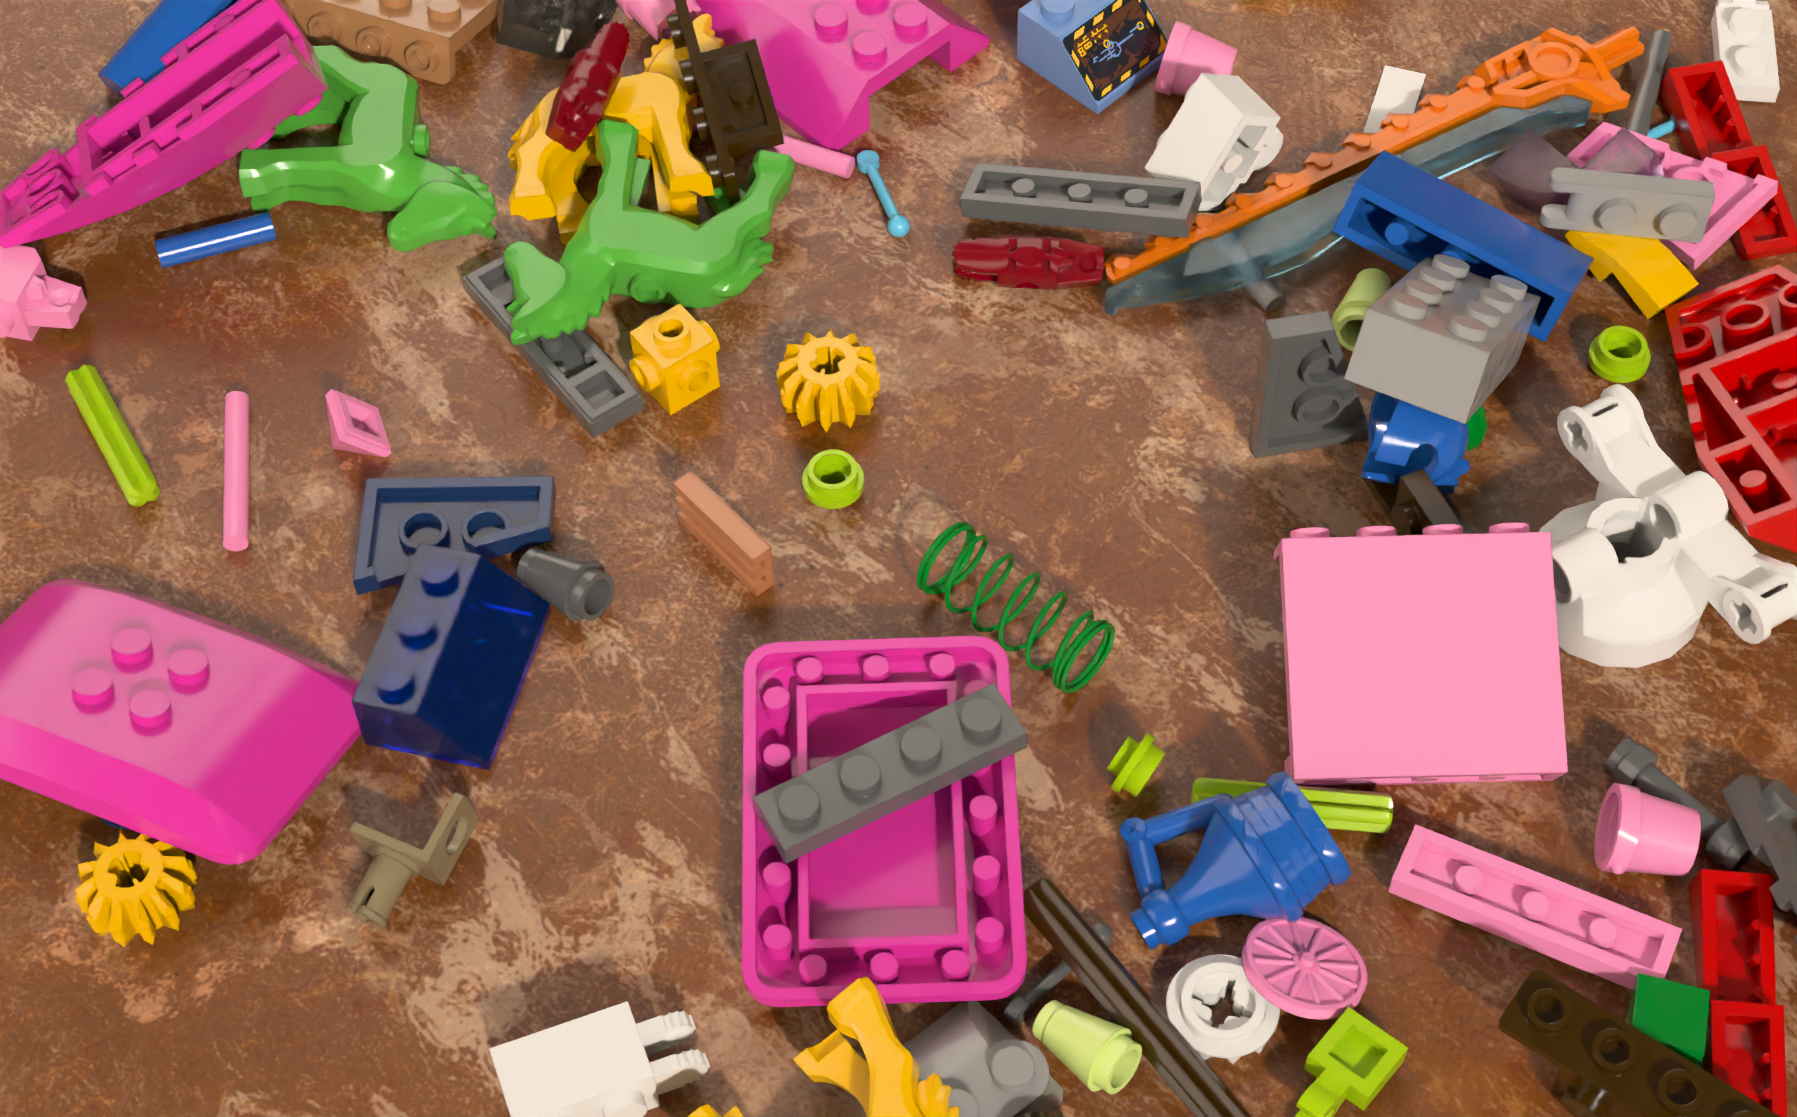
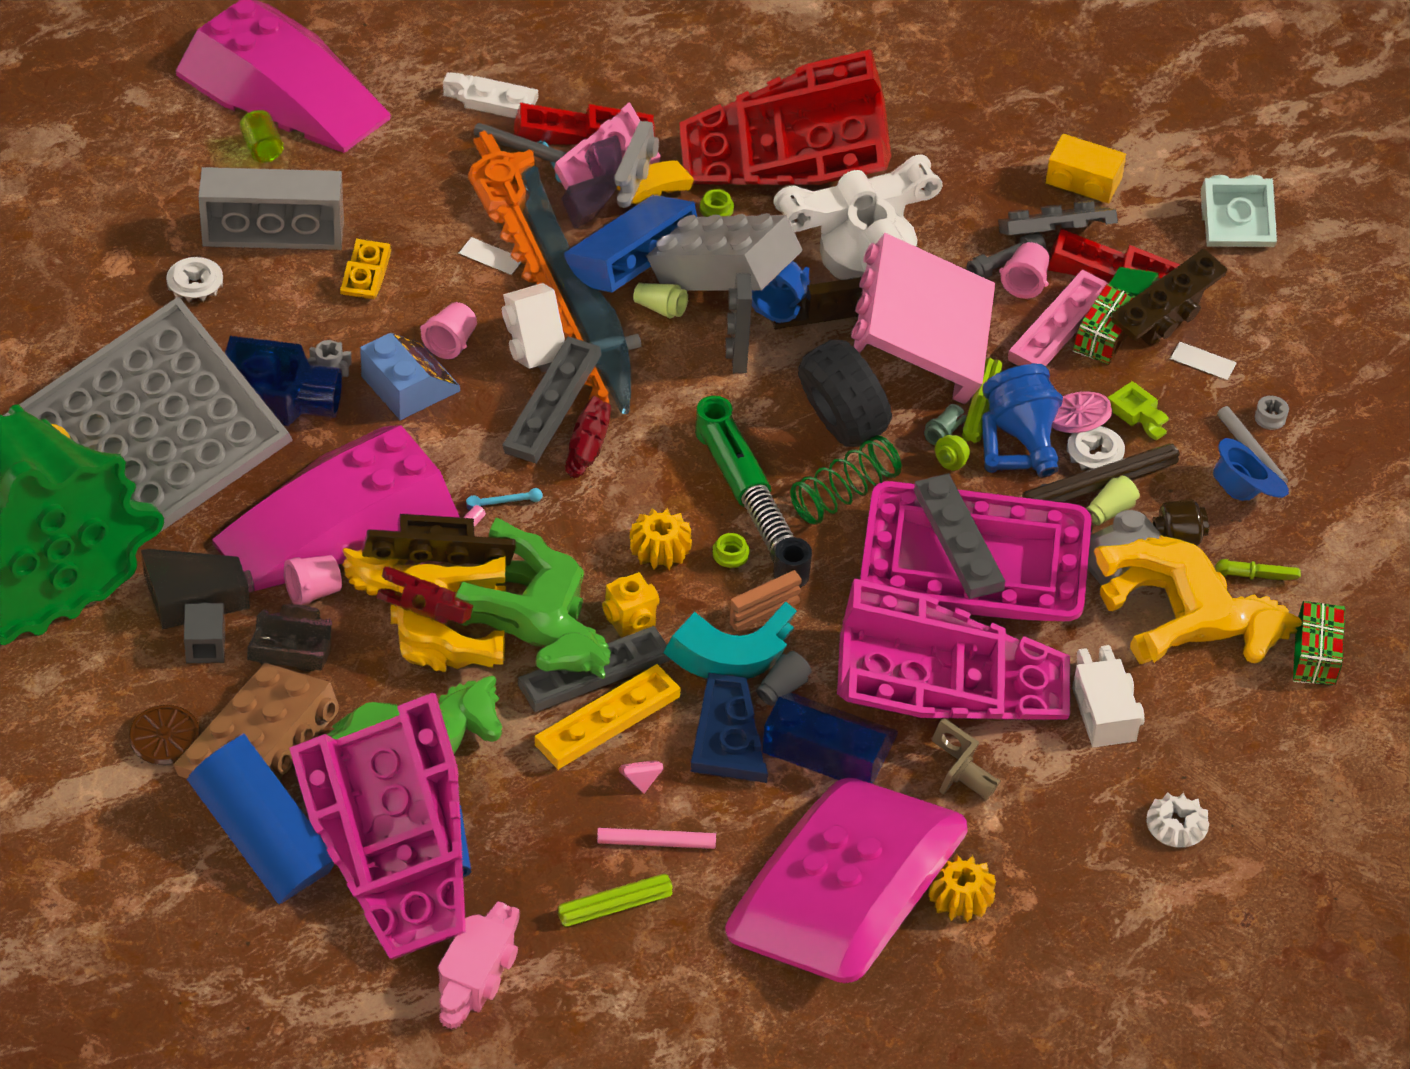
camera: 85 degrees left, 5 degrees down
none -> yellow plate [535,664,681,770]
none -> teal arch [663,601,797,679]
none -> piece [695,395,812,588]
none -> black tyre [798,339,892,447]
none -> dark pink wedge [837,578,1070,720]
none -> sand green pin [924,404,966,445]
none -> piece [1073,284,1136,365]

